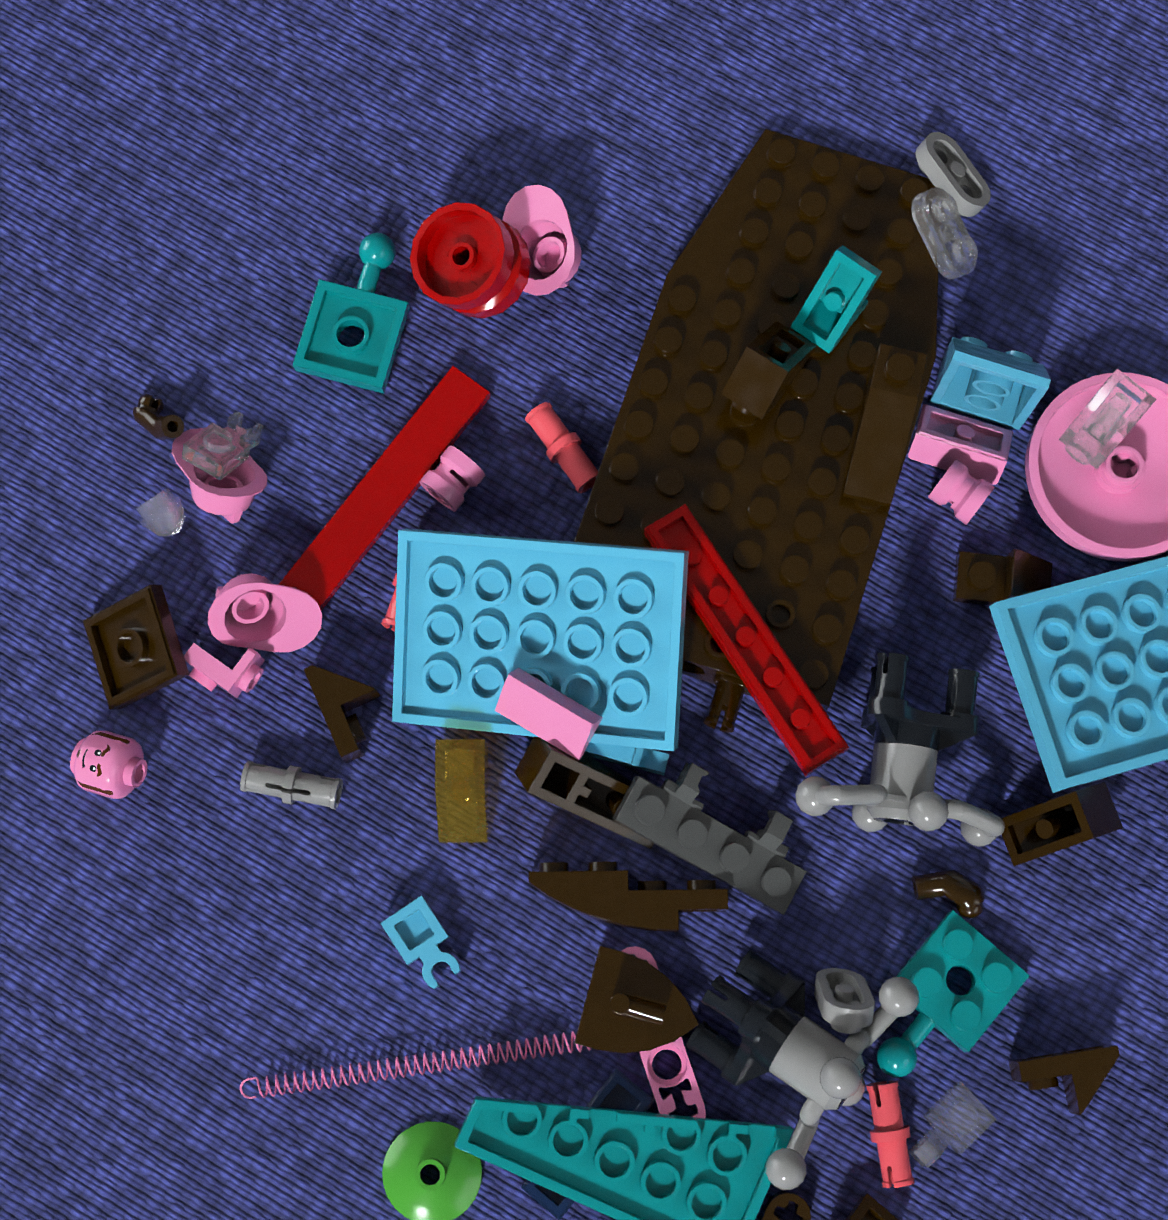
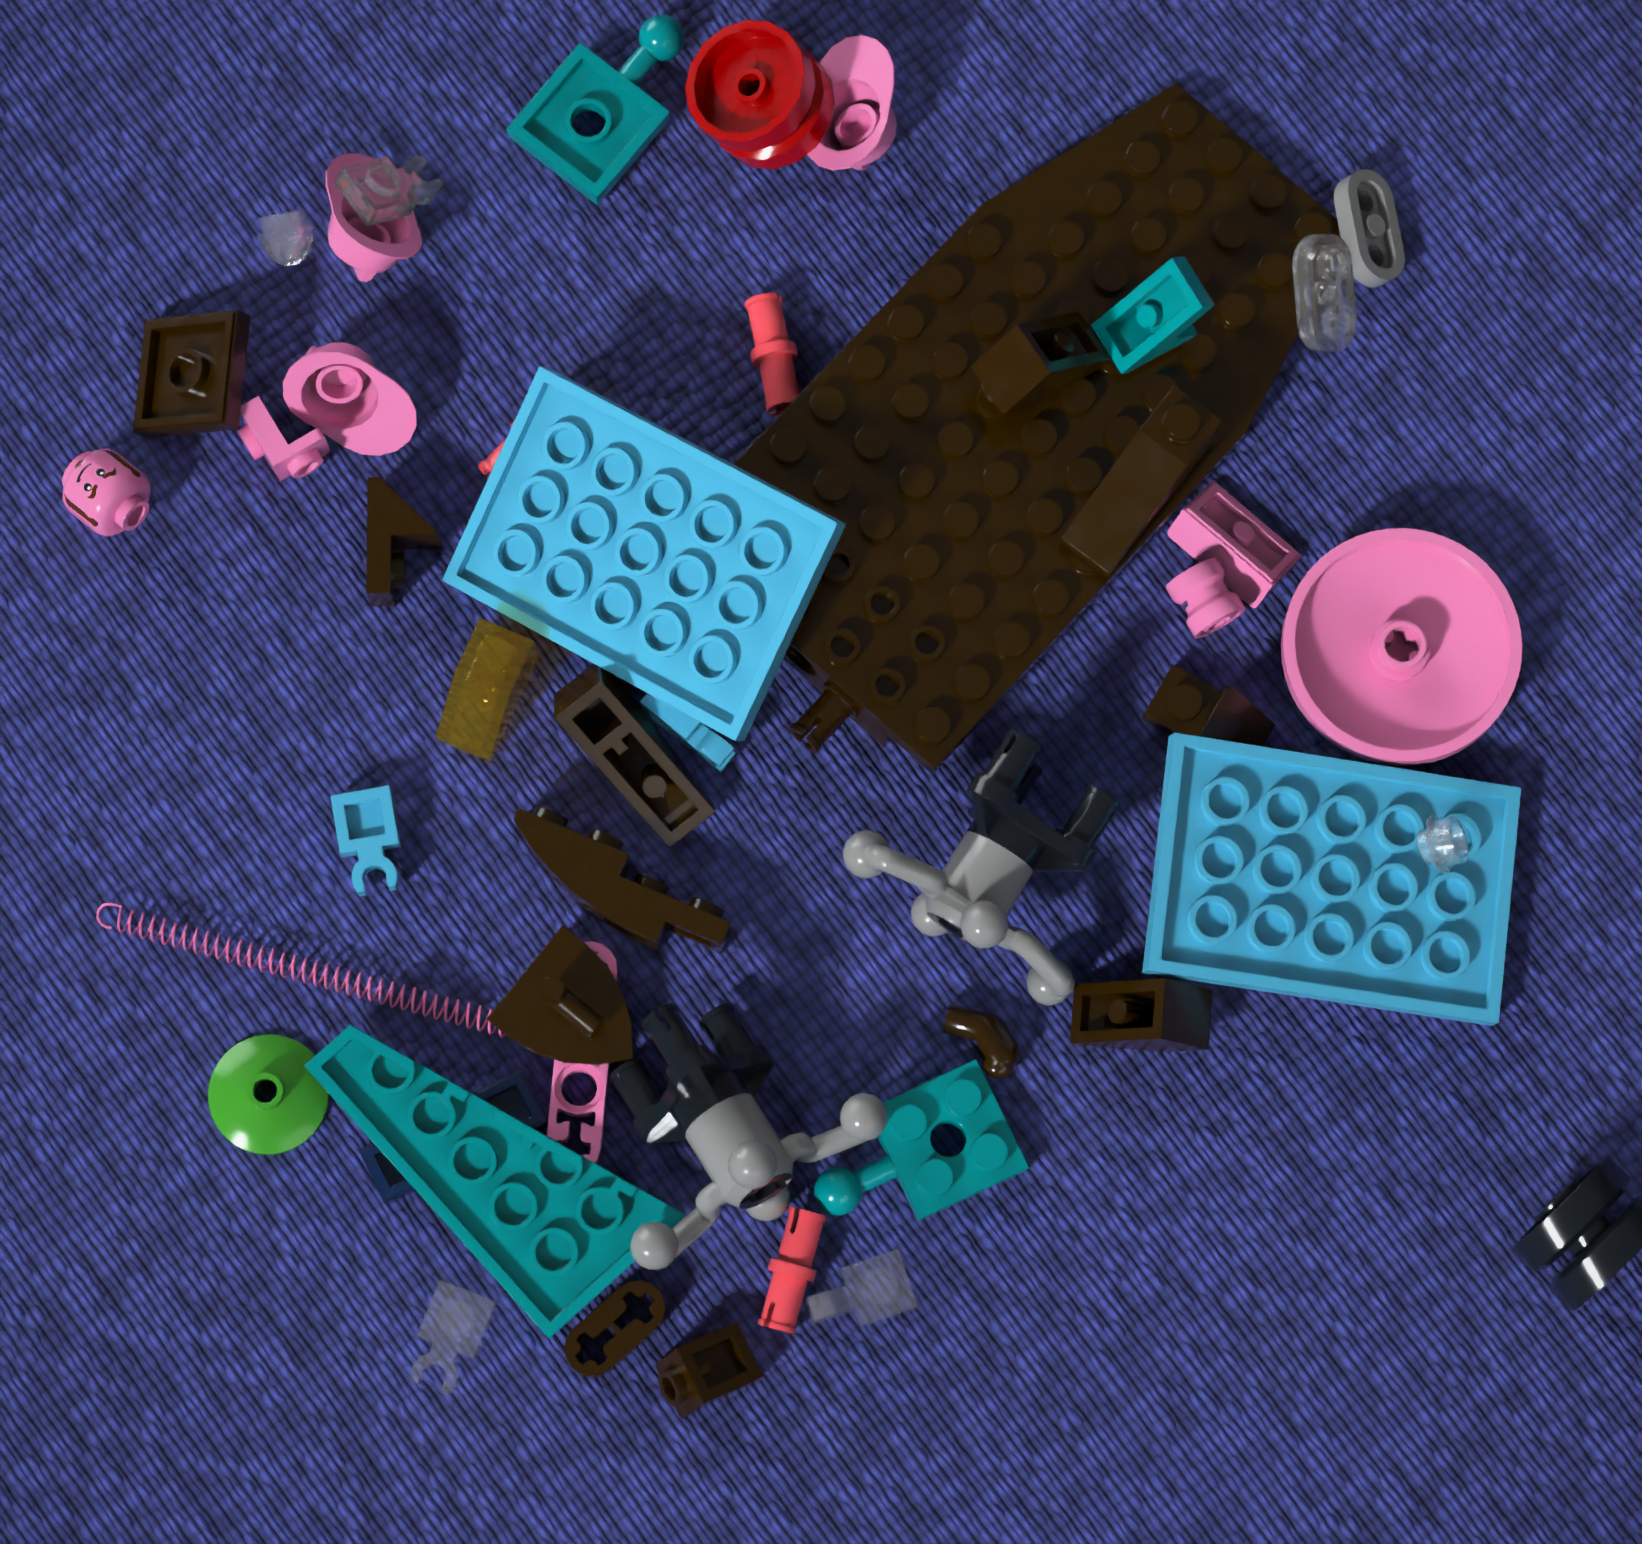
camera: 20 degrees right, 0 degrees up
dark brown arm [133,394,184,440] -> none
light grey pin [240,761,343,810] -> none
red tile [279,366,491,611] -> none
bright pink wheel [419,445,485,512] -> none
bright pink slope [495,668,603,761] -> none
dark grey hinge [612,763,807,915] -> none
red tile [644,504,849,777] -> none
light grey plate [814,968,875,1034] -> none
medium azure slope [929,337,1051,430] -> none
dark brown slope [1009,1045,1120,1115] -> none
clear slope [1059,369,1157,469] -> none

